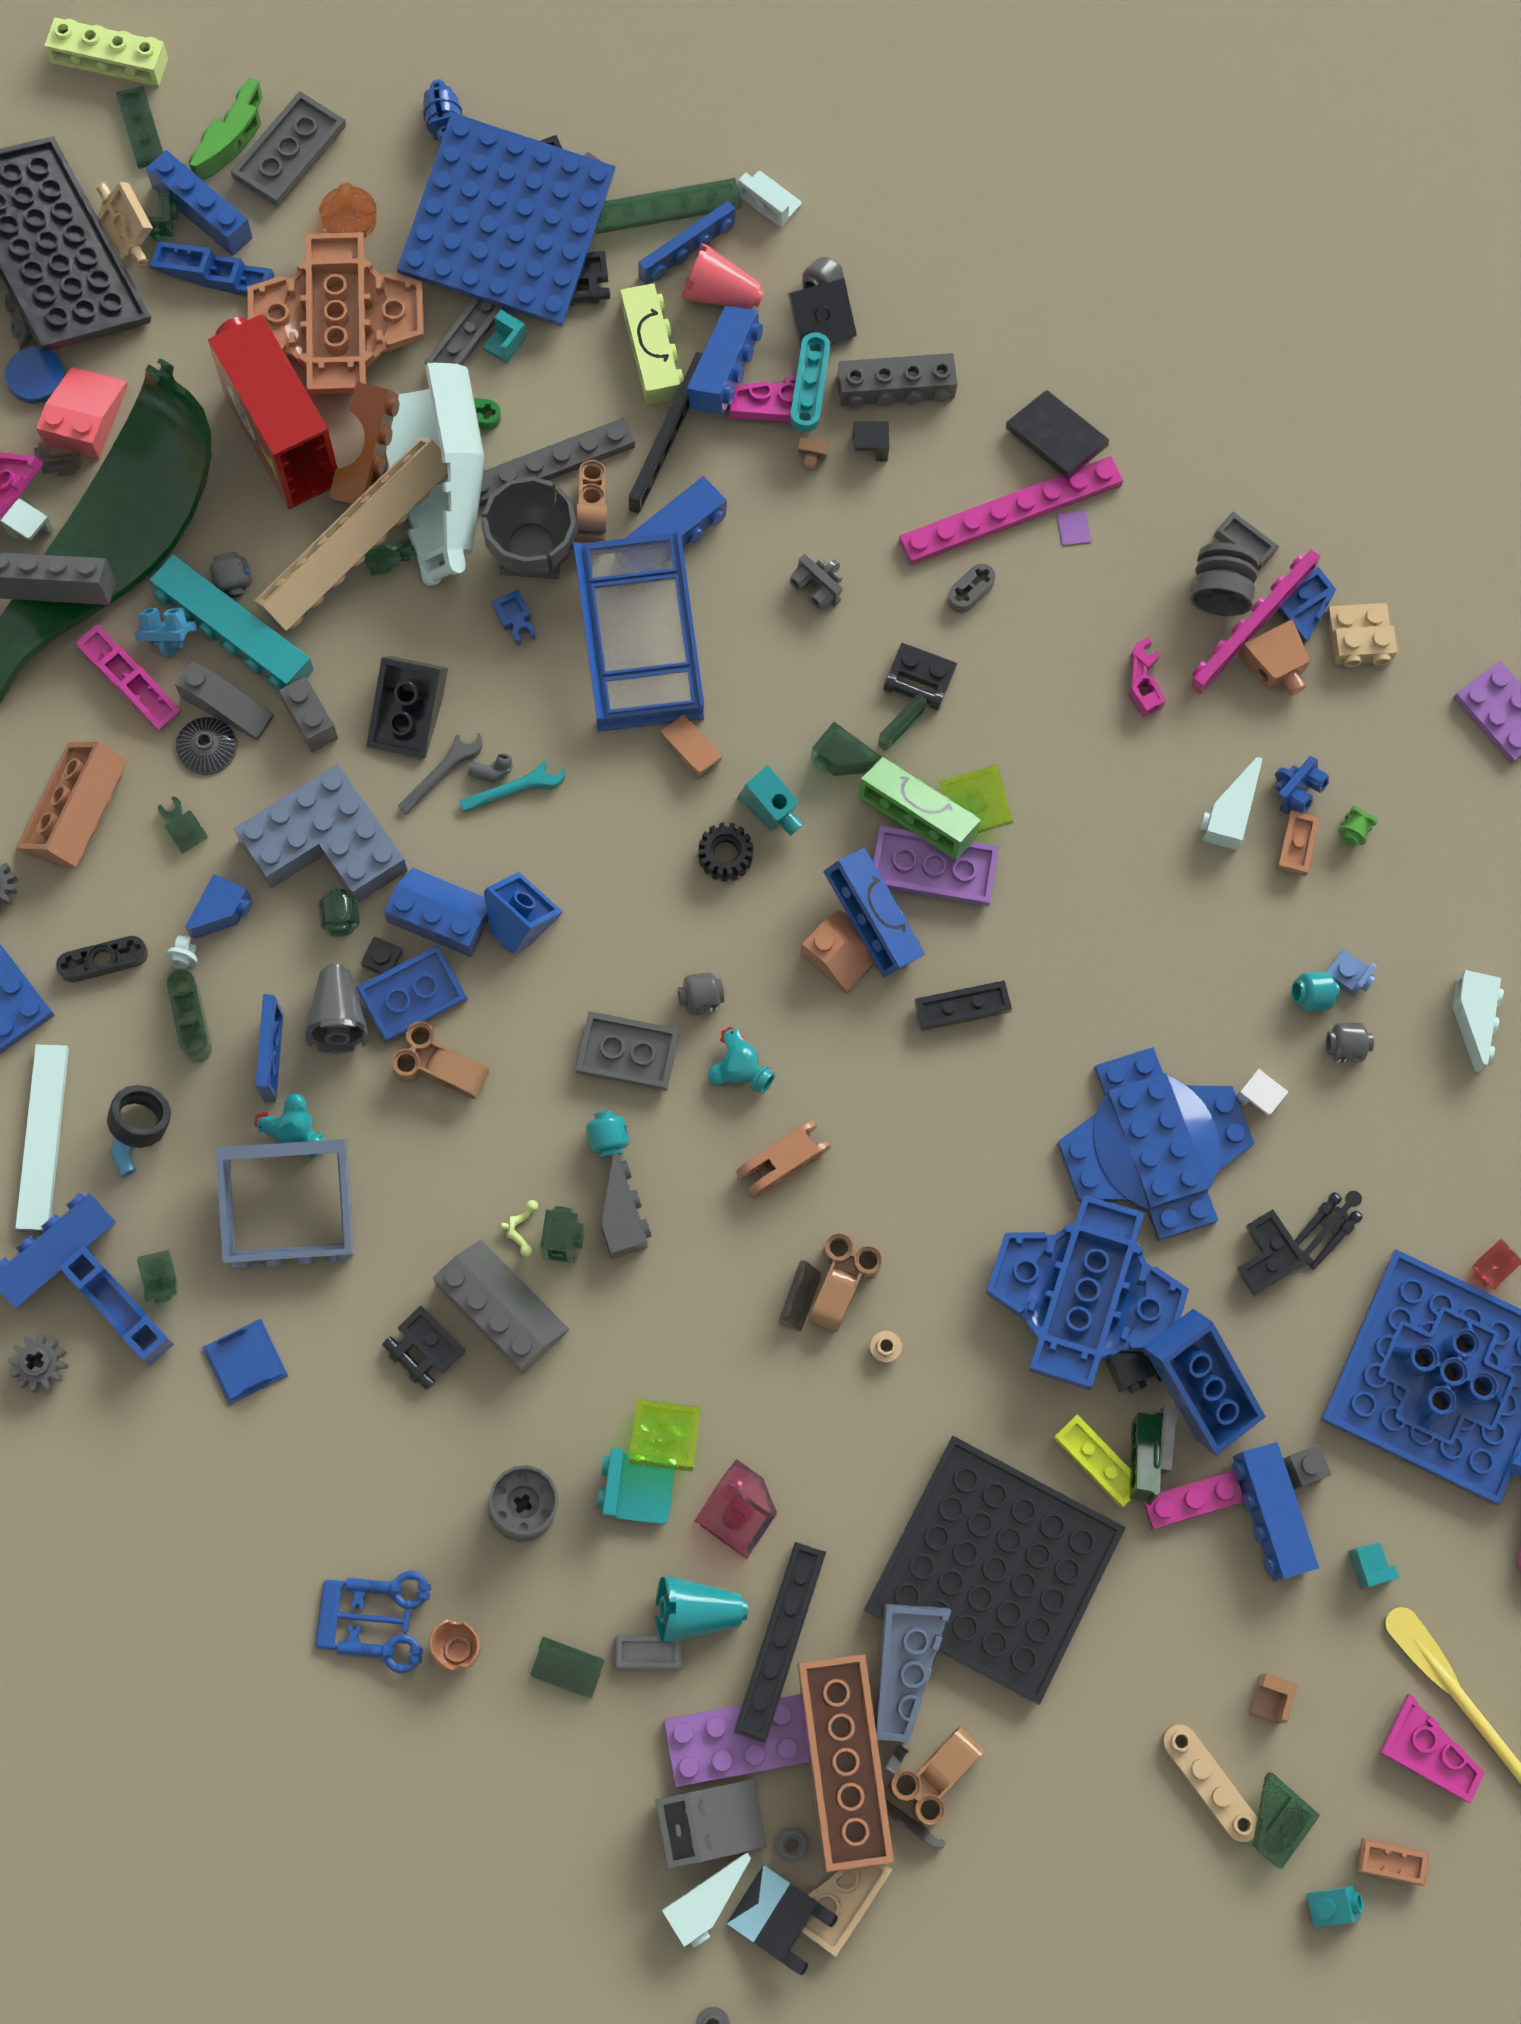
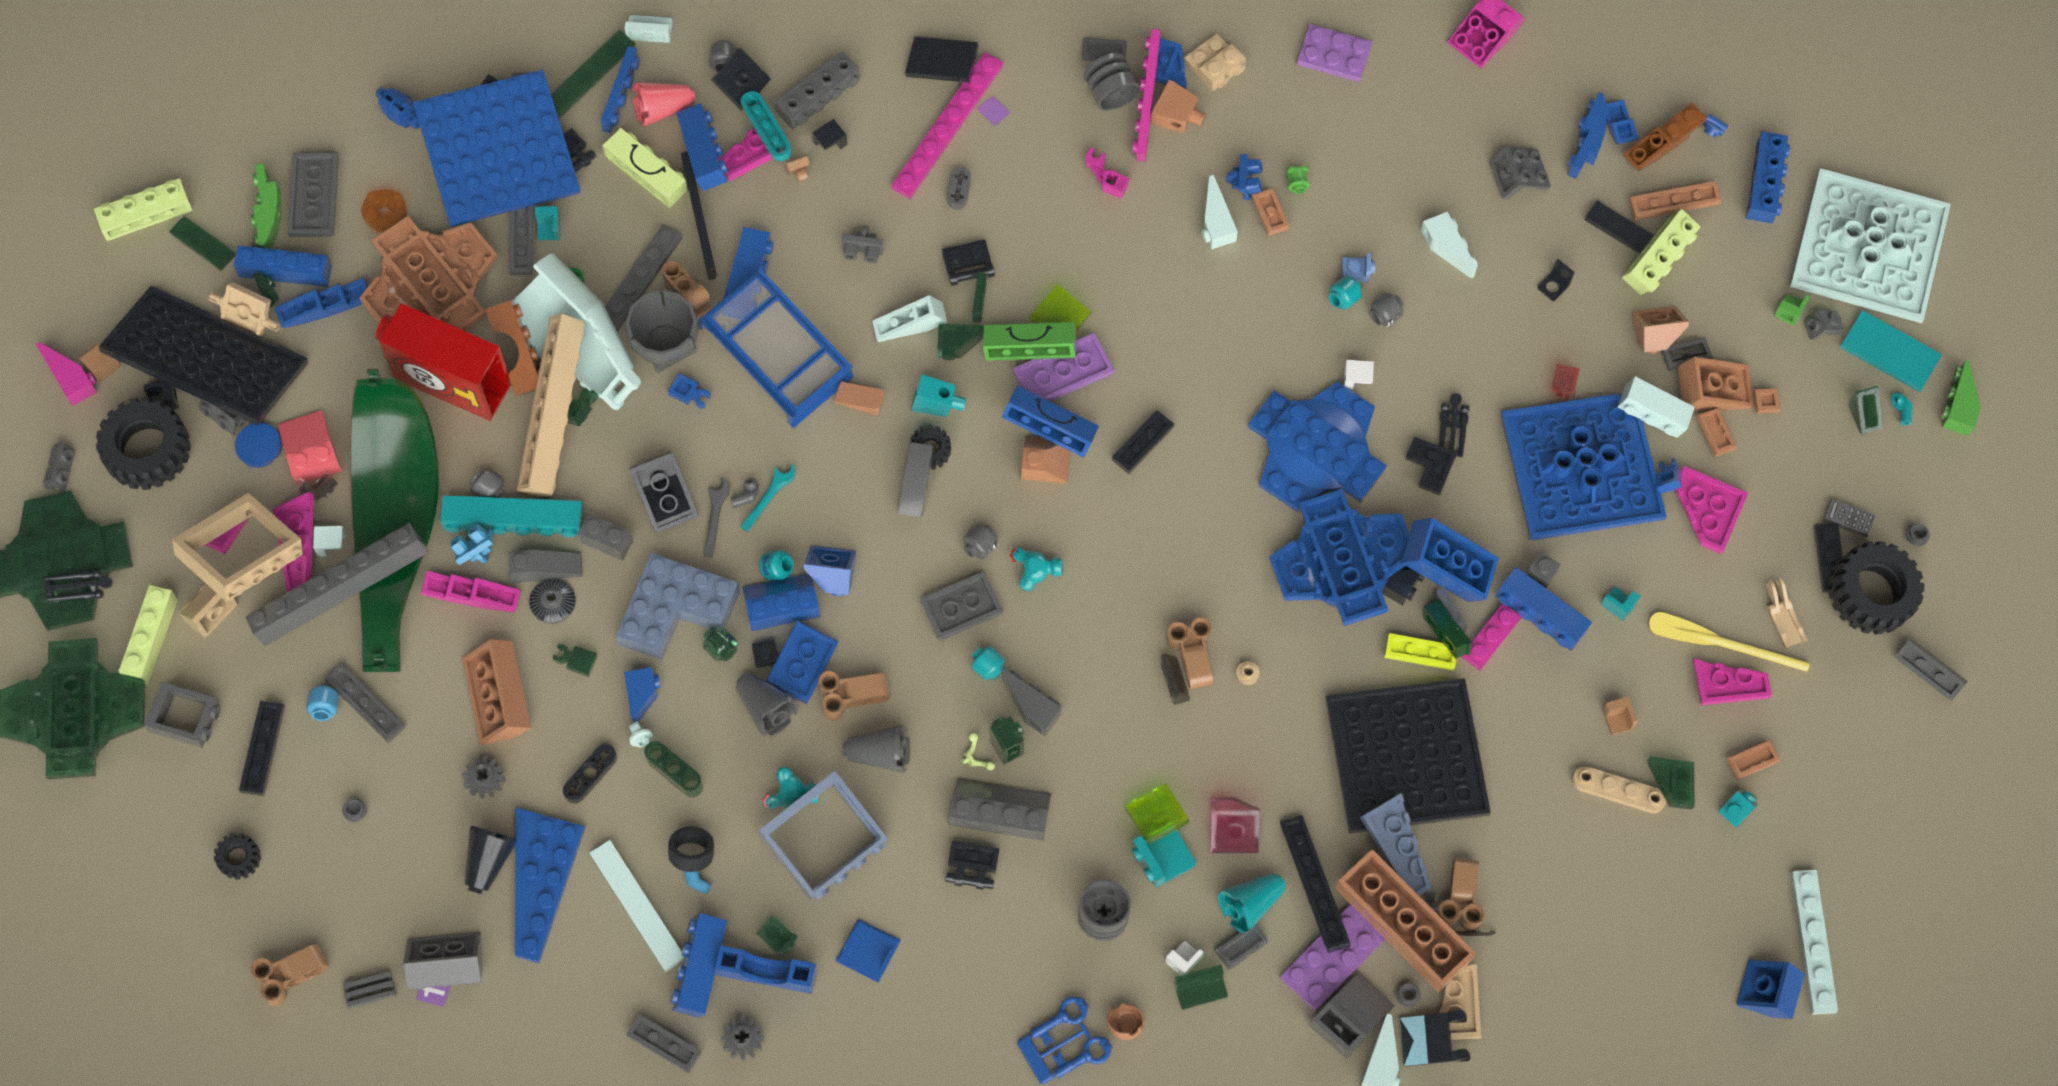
camera: 30 degrees left, 5 degrees down
blue tile [256,994,284,1102] -> none
nougat piece [736,1121,831,1198] -> none
none -> teal head [759,550,794,581]
none -> dark grey cone [843,725,910,772]
none -> light aqua slope [872,295,947,342]
none -> dark grey slope [898,442,933,517]
none -> white panel [1165,941,1204,978]

